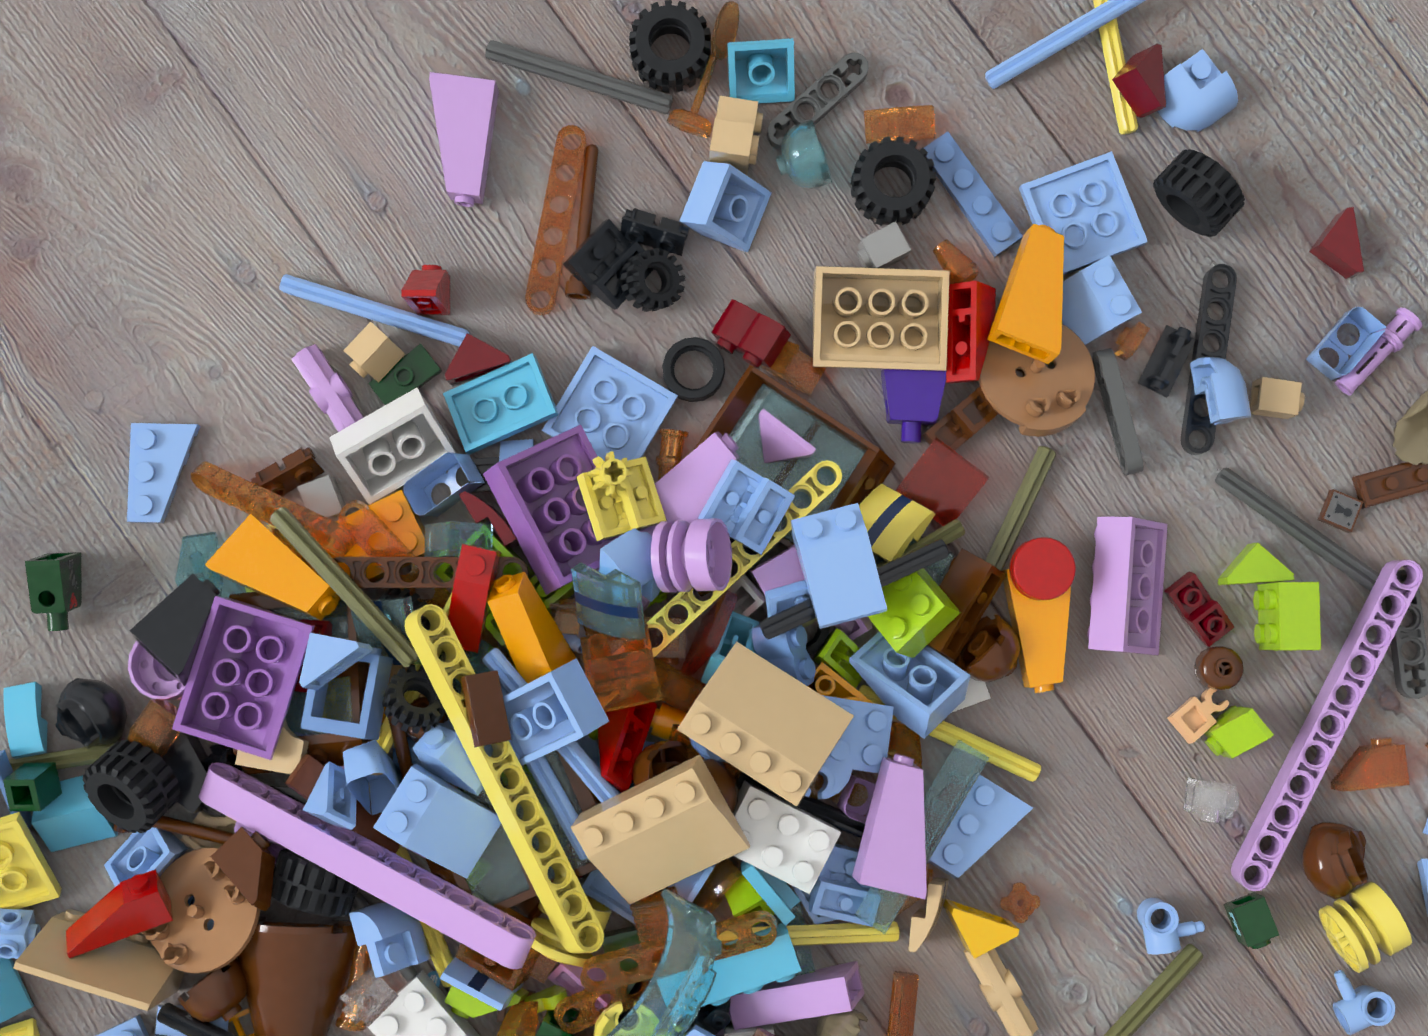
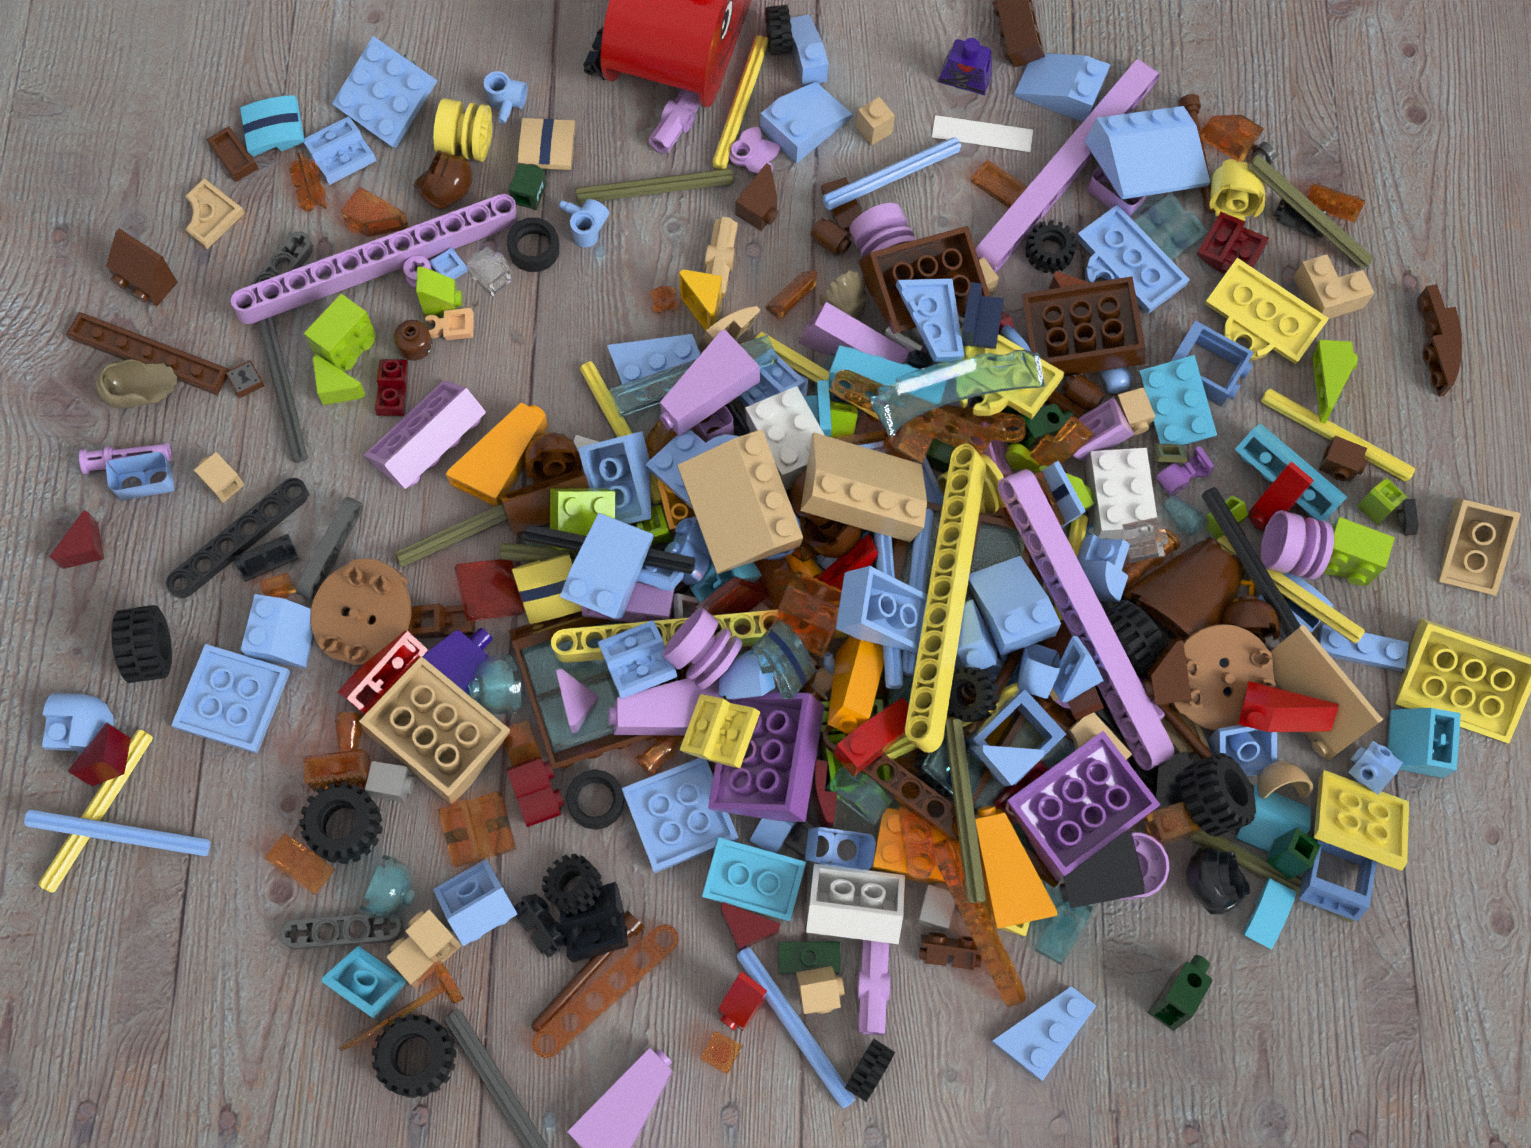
camera: 140 degrees left, 15 degrees down
reddish brown tile [461,670,512,748] -> none
light yellow gear [587,451,633,496] -> none
medium blue plate [924,131,1023,257] -> none
light orange slope [987,223,1064,364] -> none
red head [1009,537,1076,600] -> none
light blue brick [1190,357,1251,426] -> none
none -> clear orange brick [303,749,371,792]
none -> lavender wheel [403,255,432,289]
none -> light blue tile [429,247,468,280]
none -> clear orange slope [438,791,516,867]
none -> clear light blue cylinder [468,654,521,714]
none -> black tyre [507,218,559,272]
none -> tan slope [518,118,576,170]
none -> clear orange plate [700,1031,742,1075]
none -> black tyre [845,1039,895,1102]
none -> tan helmet [1257,761,1313,799]

